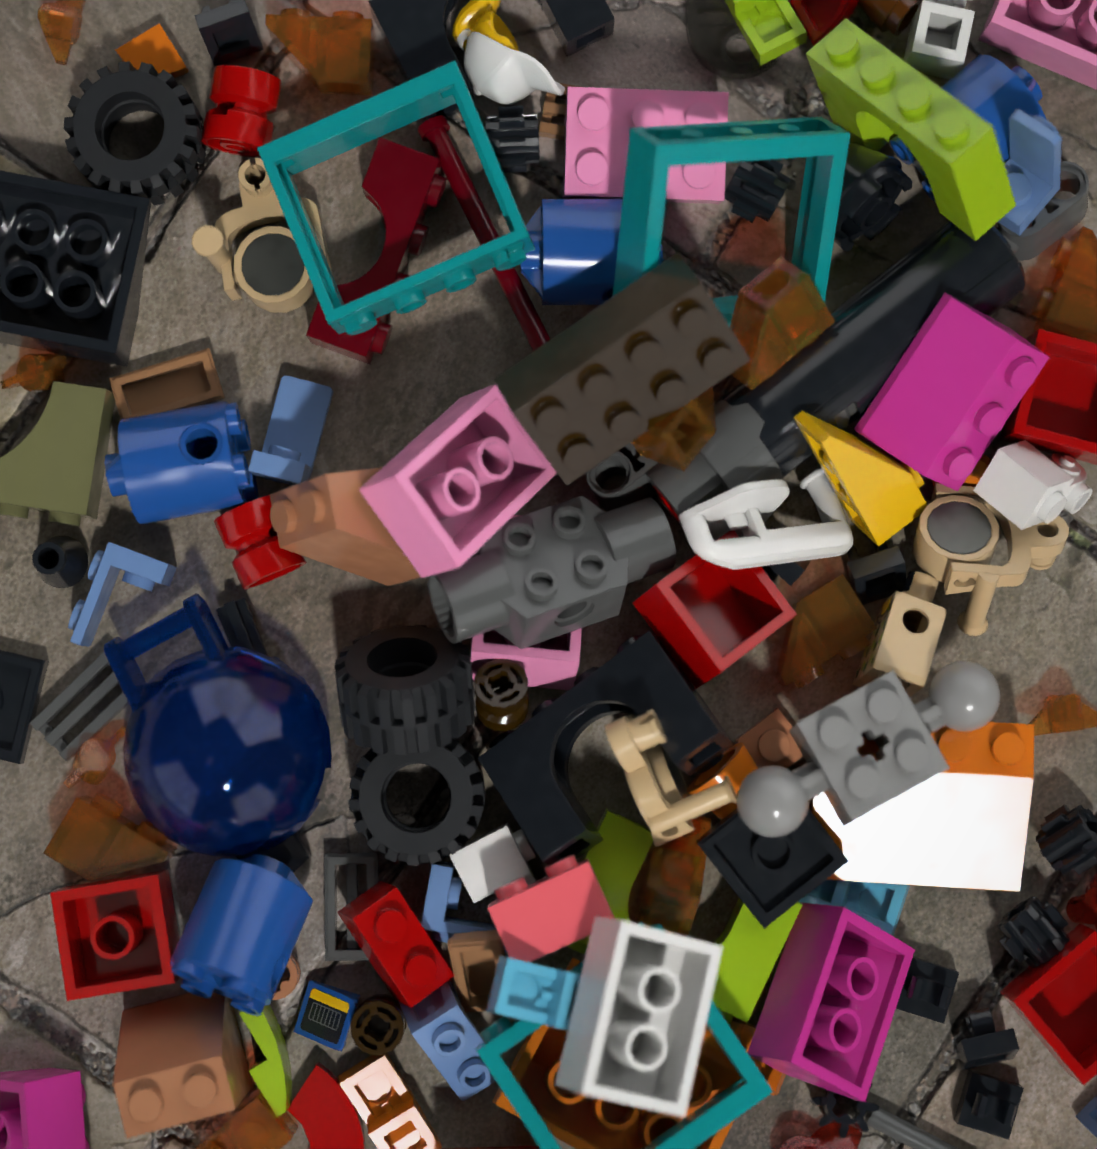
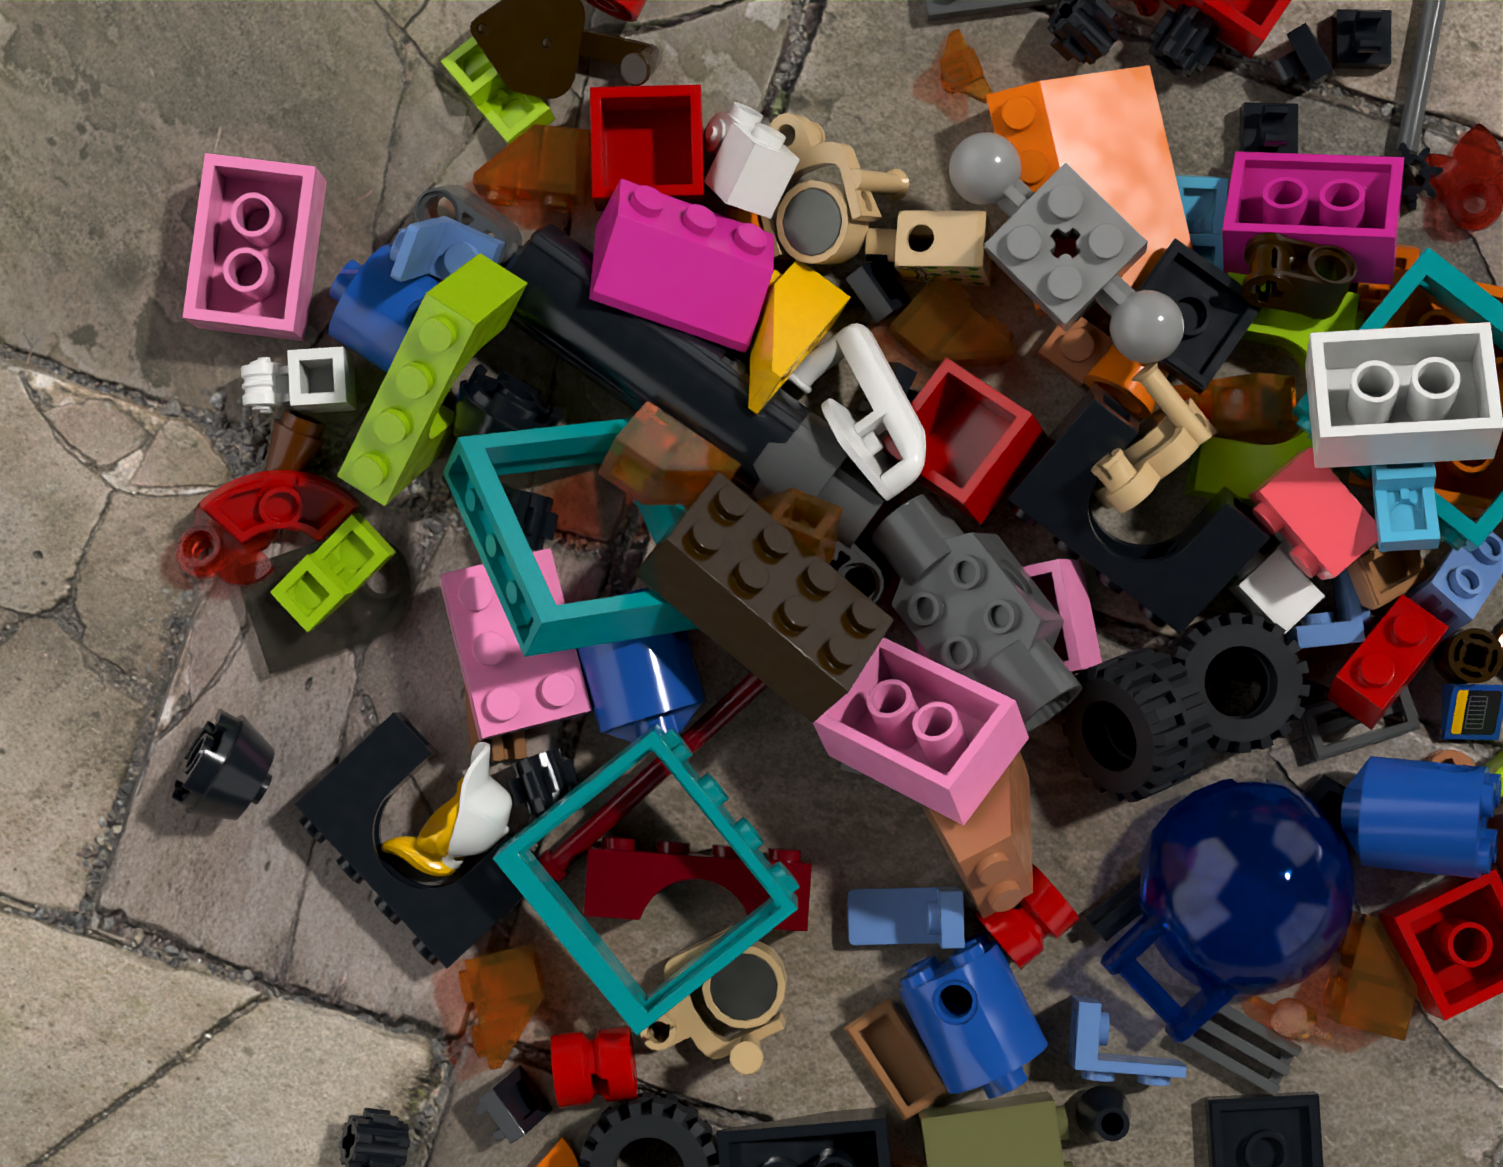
camera: 105 degrees left, 0 degrees up
dark brown wheel [474,659,529,731] -> none
none -> dark brown piece [1242,232,1357,320]

